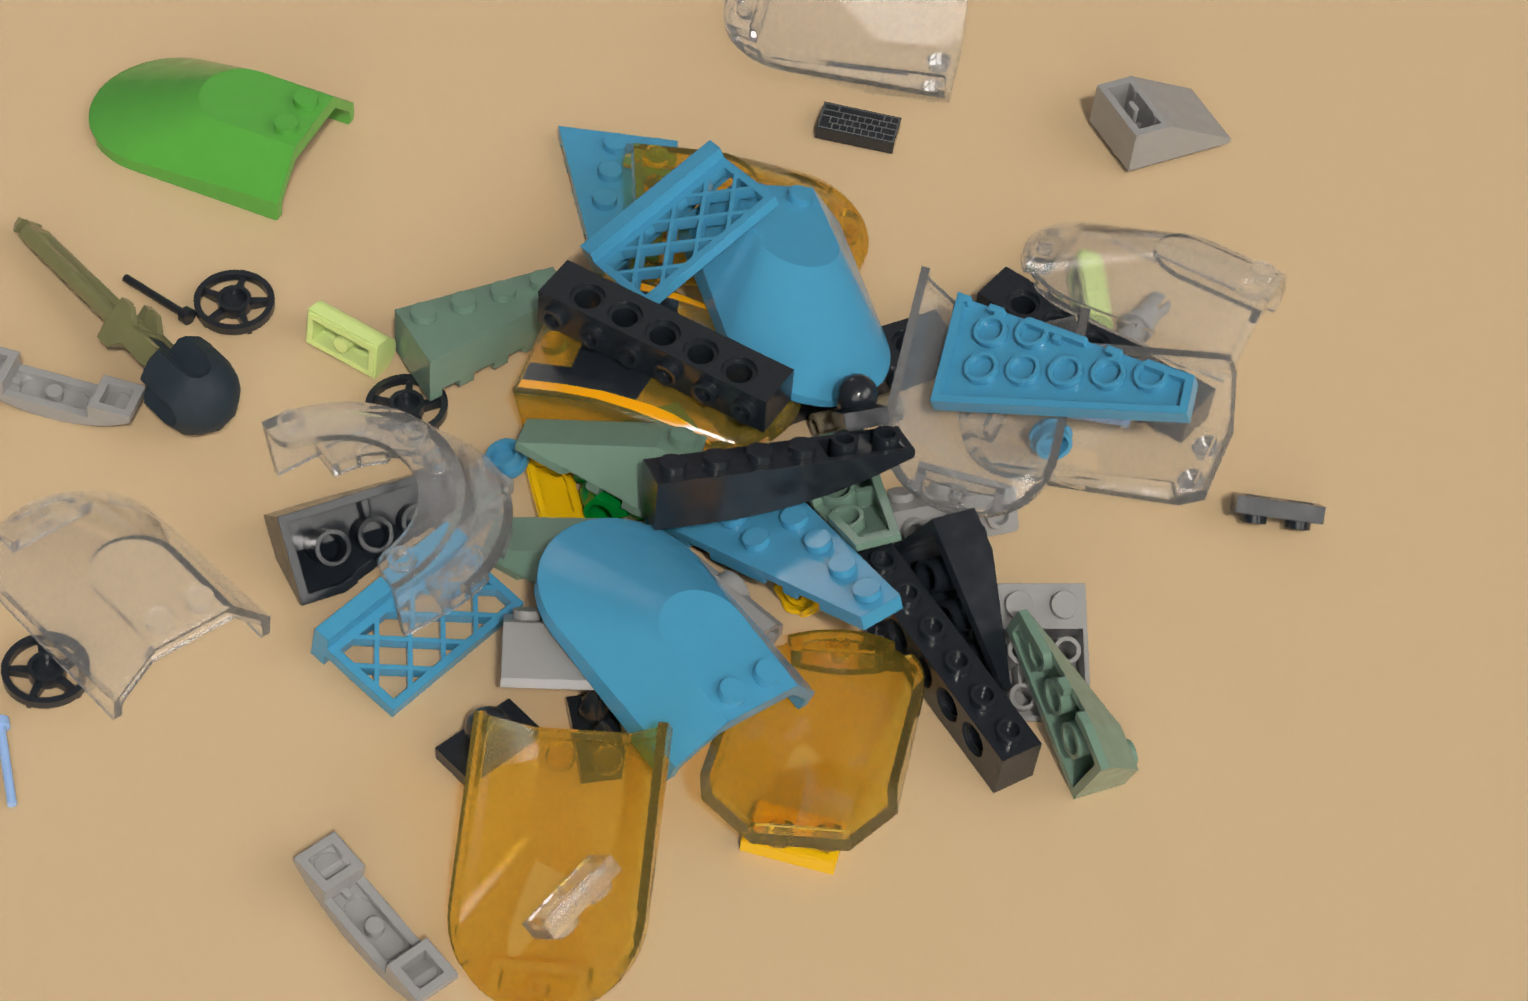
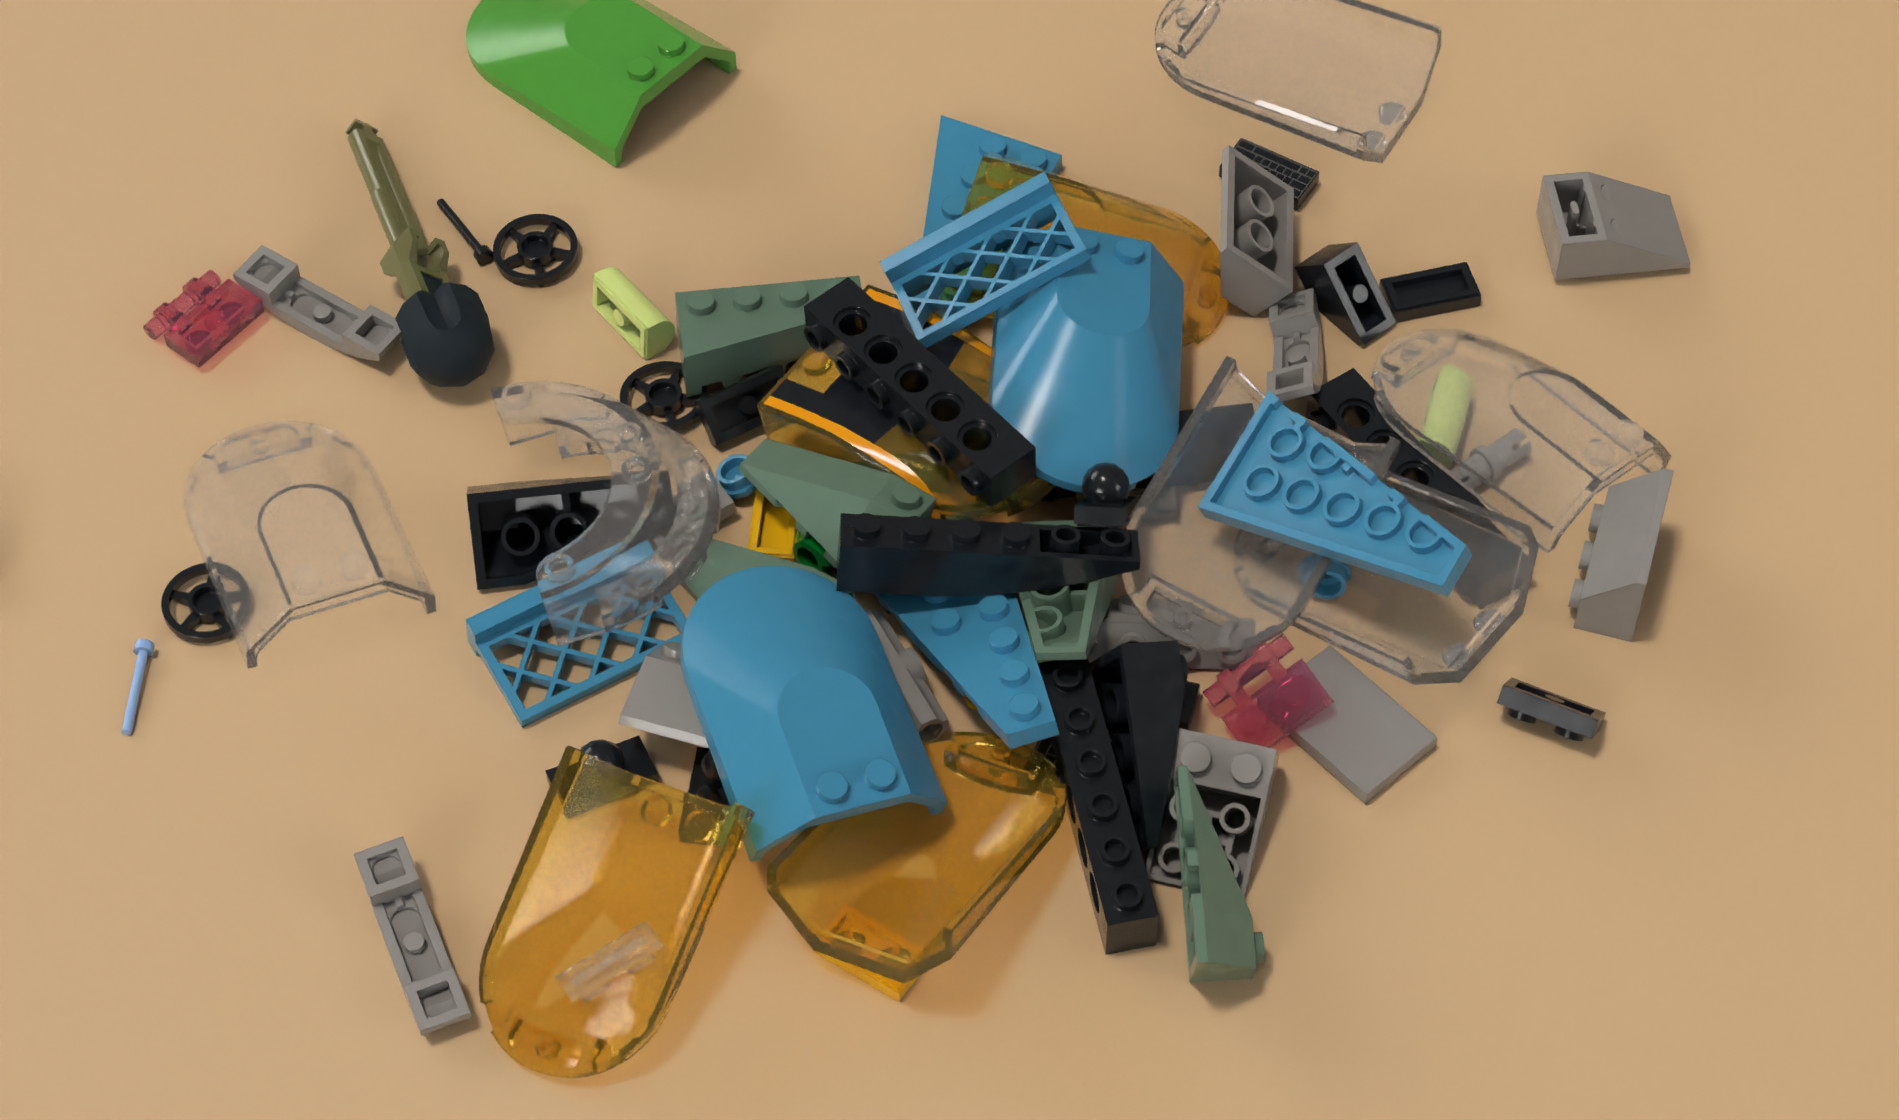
camera: 25 degrees right, 5 degrees up
none -> black plate [694,365,788,445]
none -> clear pink plate [1203,633,1334,748]
none -> light grey slope [1220,145,1294,317]
none -> light grey tile [1258,645,1437,804]
none -> light grey slope [1266,288,1324,402]
none -> black slope [1294,242,1397,346]
none -> black tile [1379,262,1482,322]
none -> light grey slope [1568,468,1674,642]

